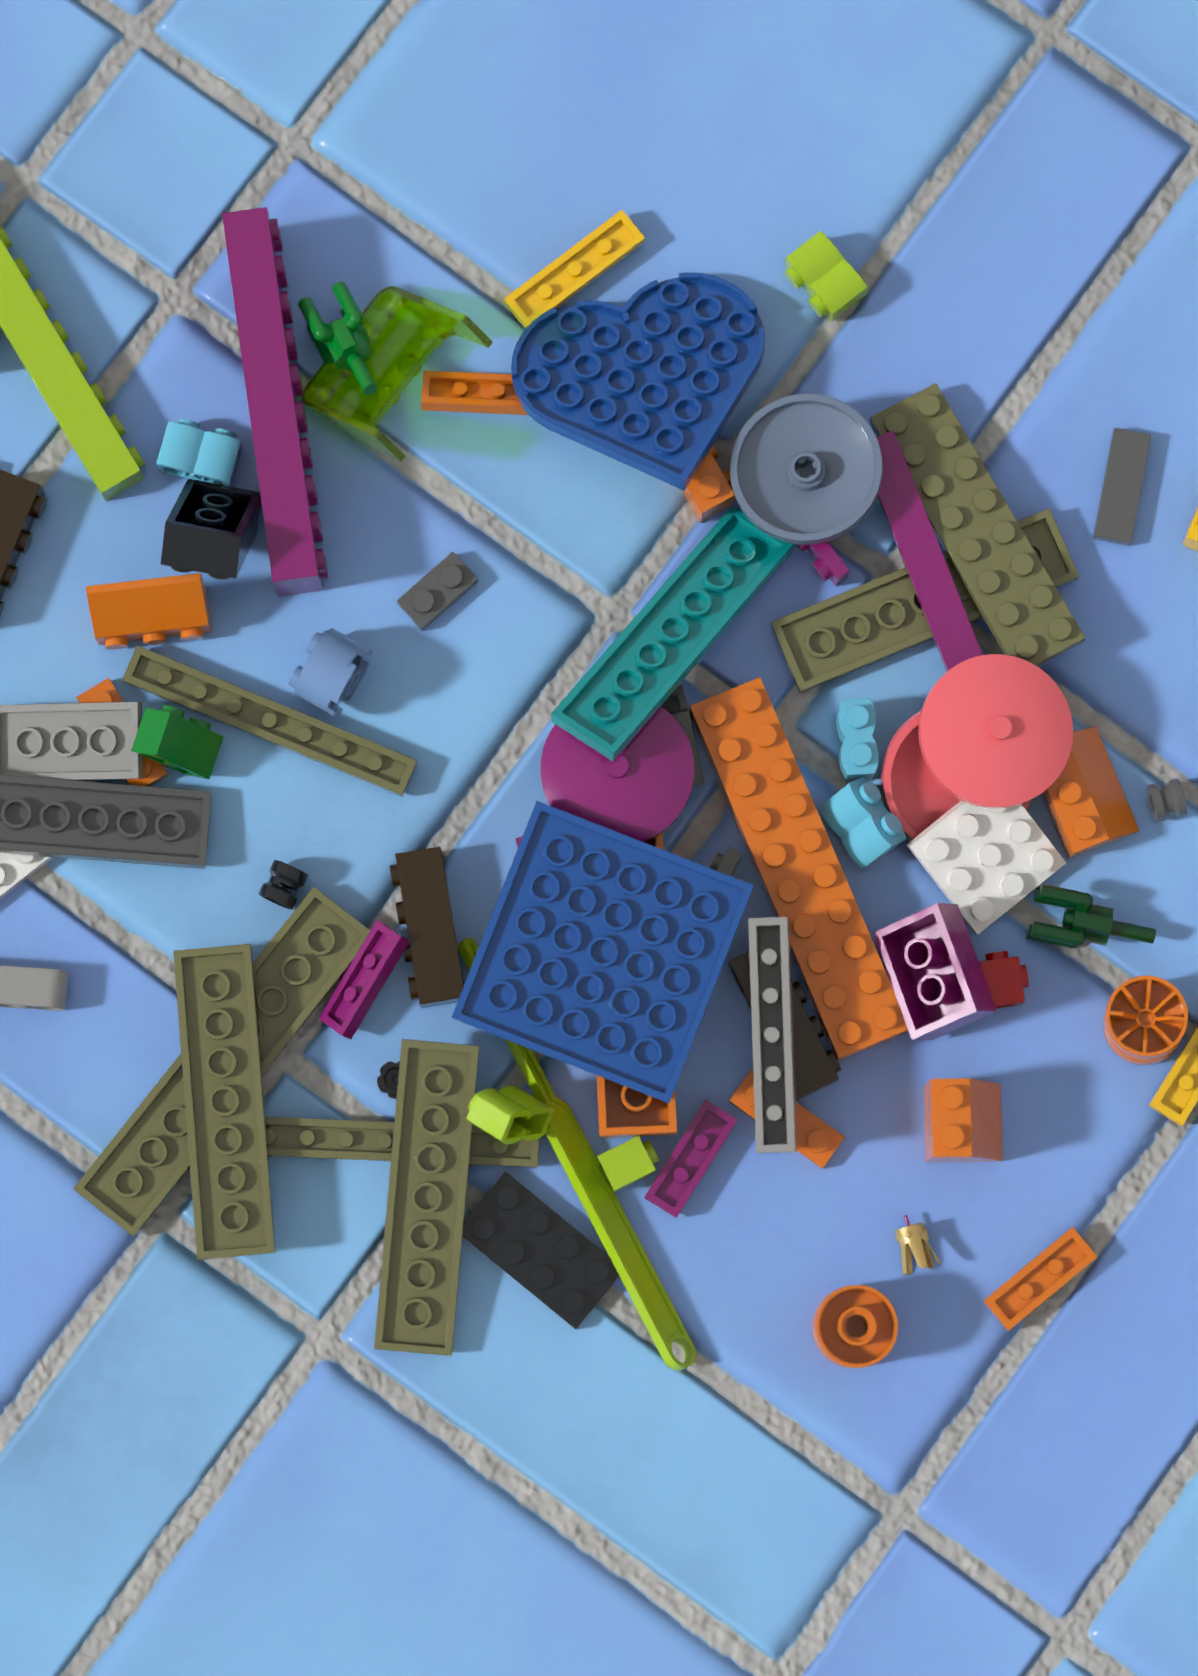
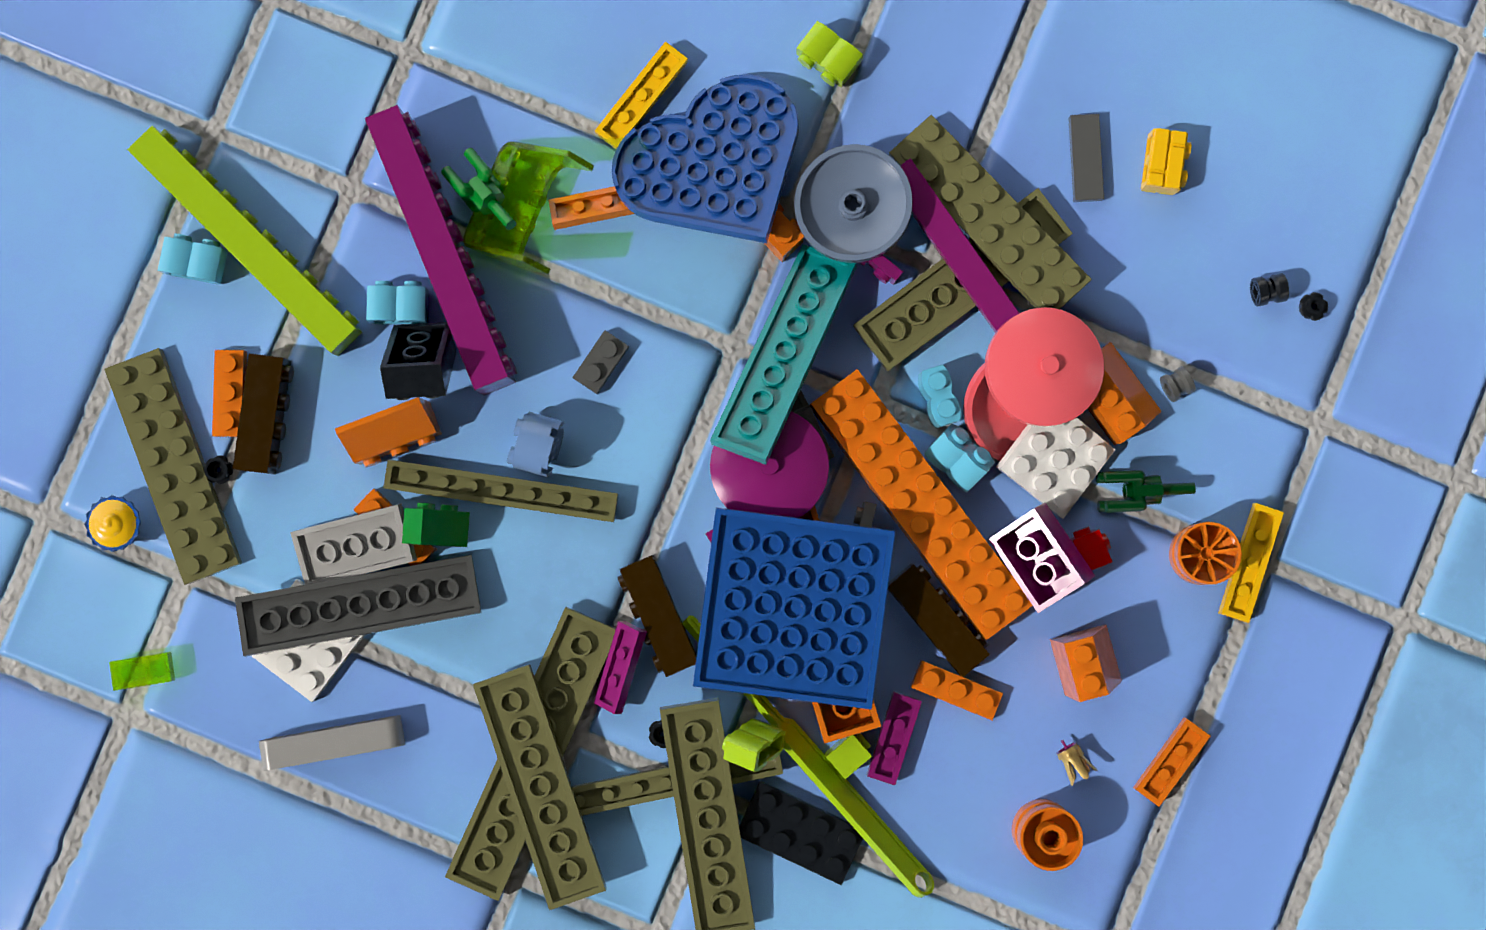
camera: 15 degrees left, 5 degrees up
black wheel [258,860,309,910] -> none
light grey brick [748,917,797,1153] -> none

